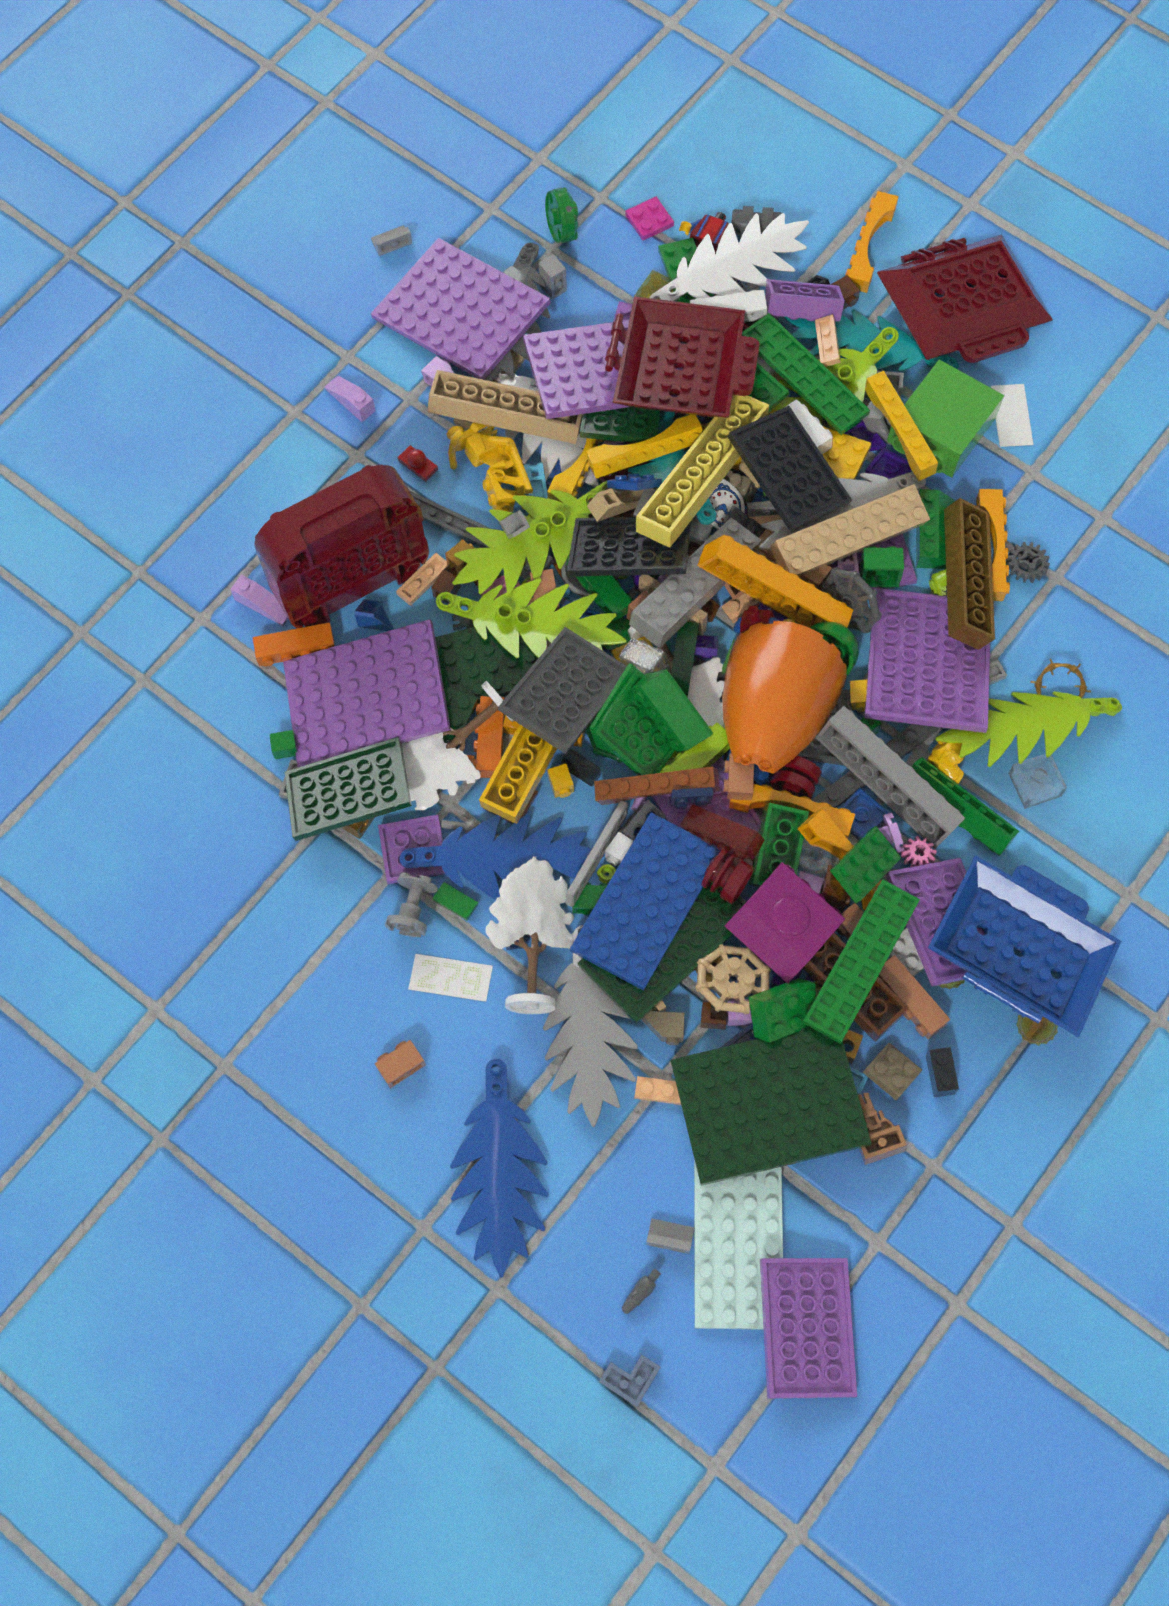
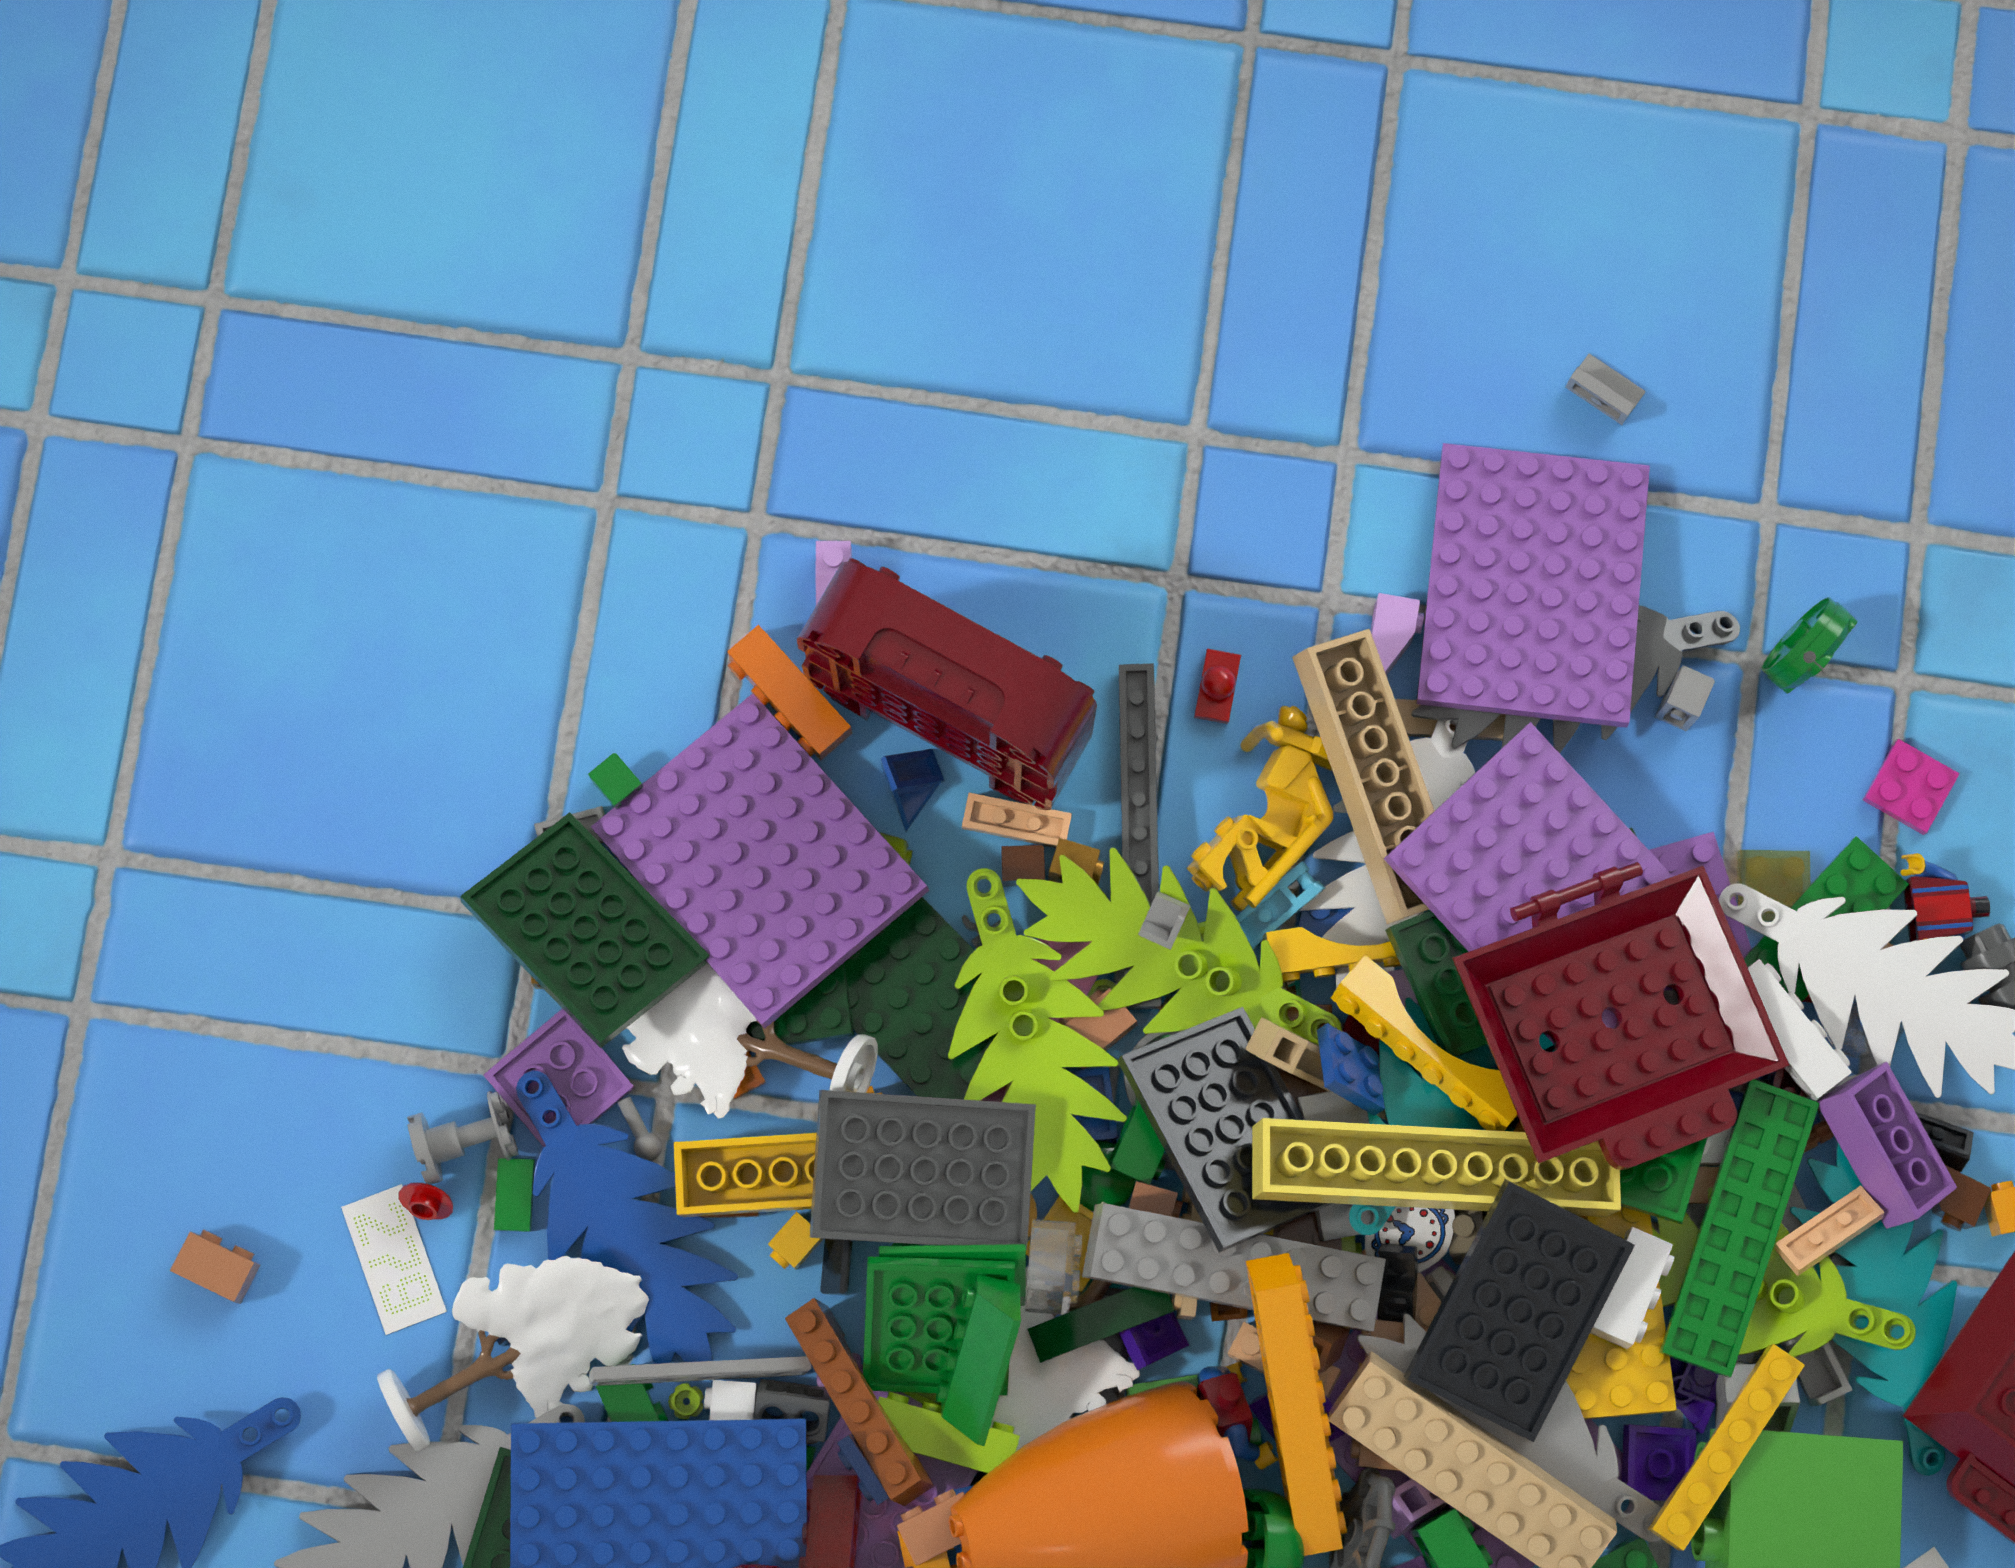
camera: 55 degrees right, 10 degrees up
lavender slope [324,376,376,422] -> none
orange brick [473,696,505,778] -> none
none -> red piece [398,1182,453,1220]

